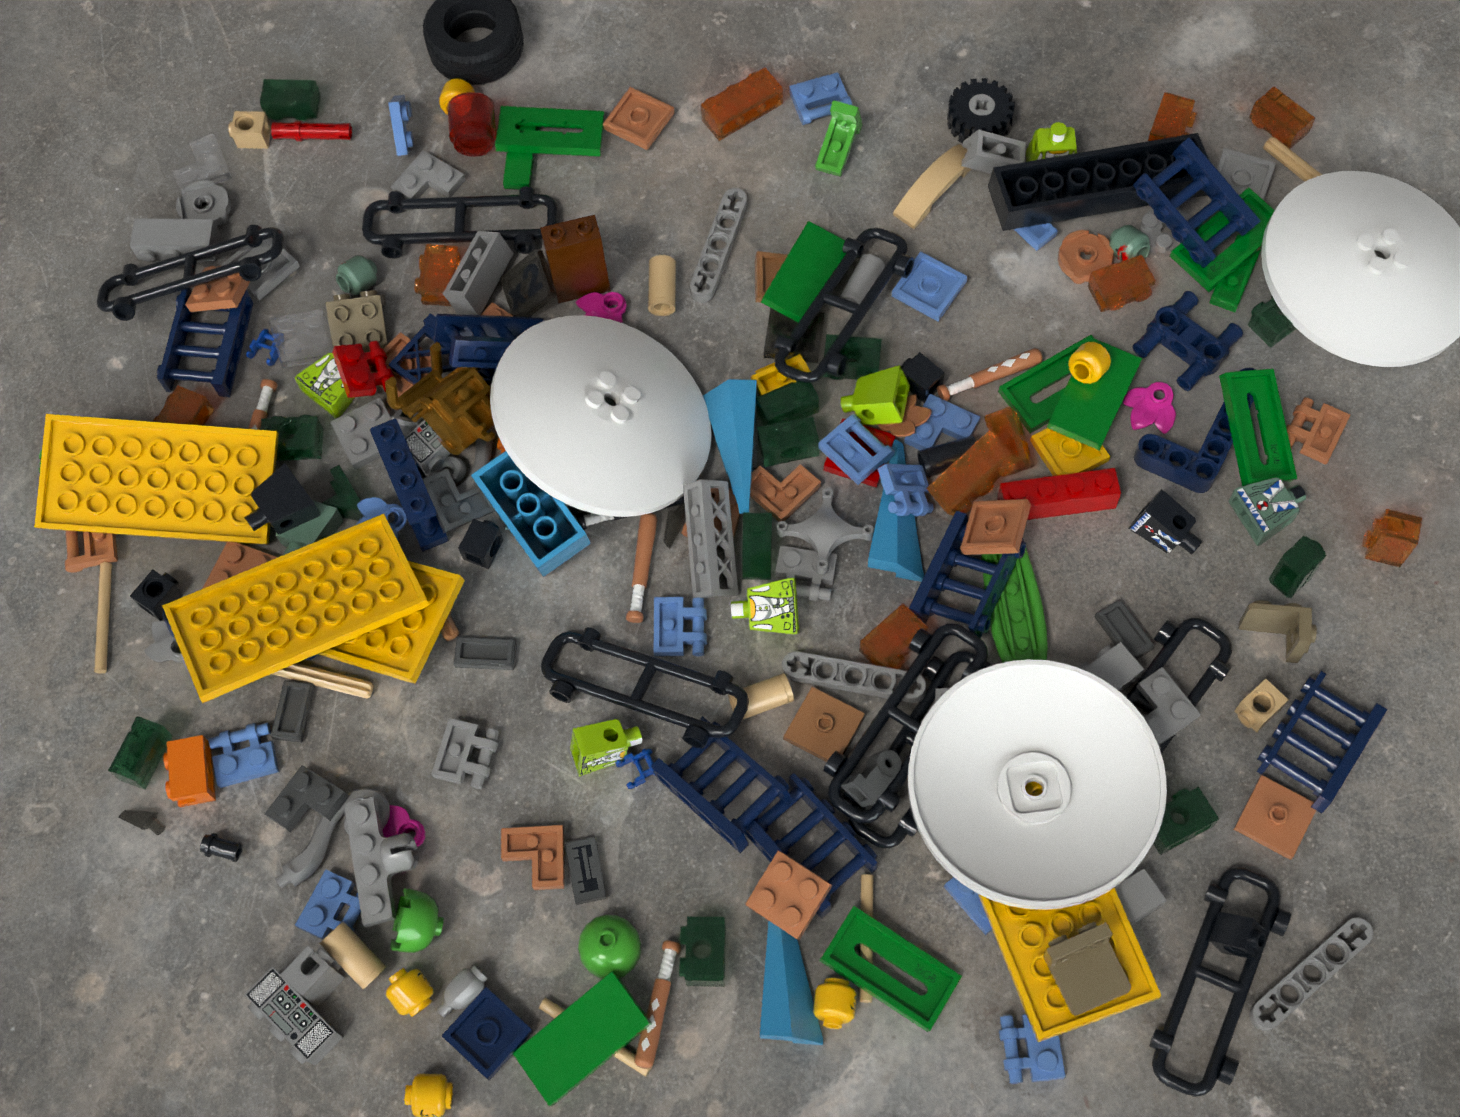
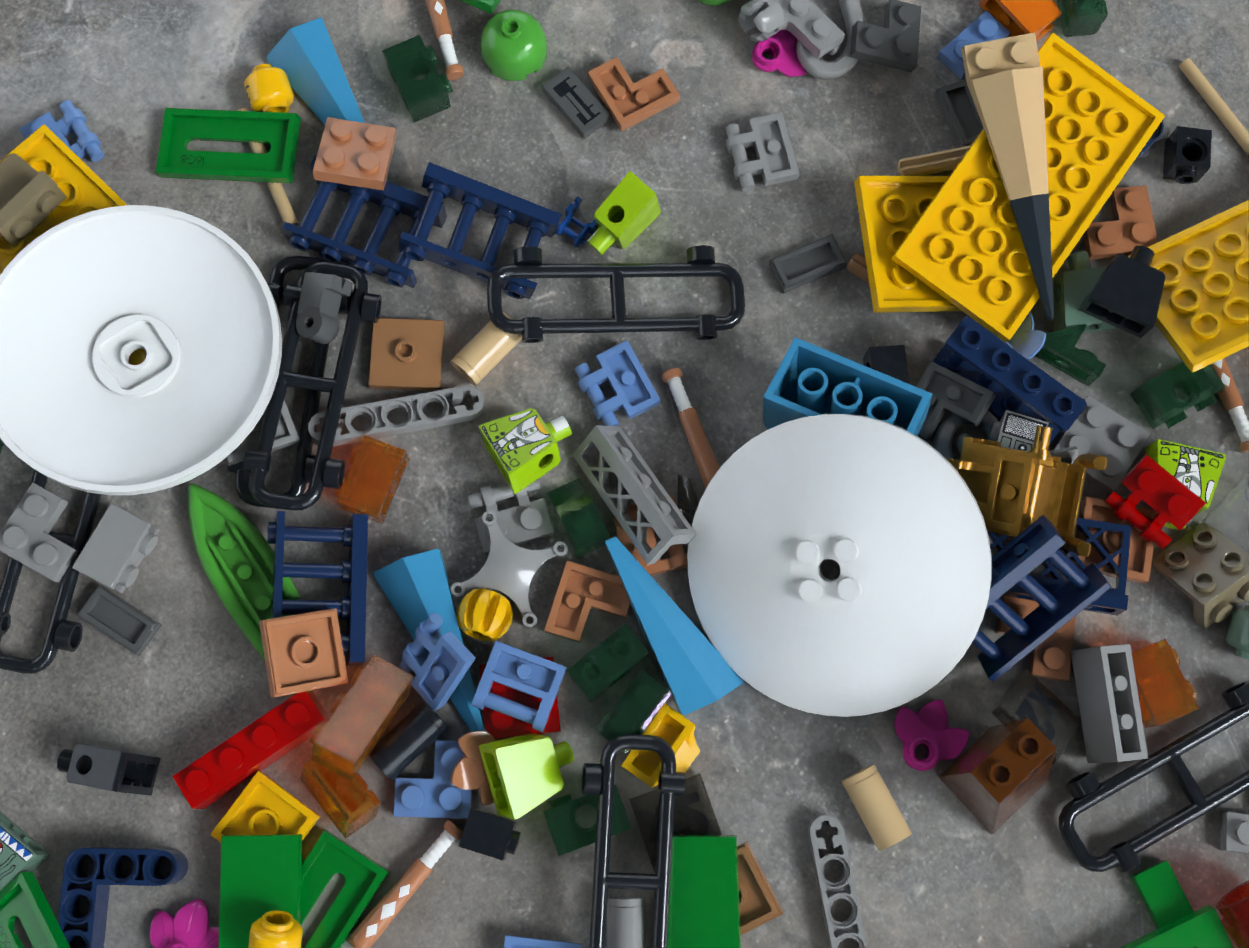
camera: 145 degrees right, 10 degrees up
none -> yellow piece [457,588,513,642]
none -> tan plate [961,32,1054,321]

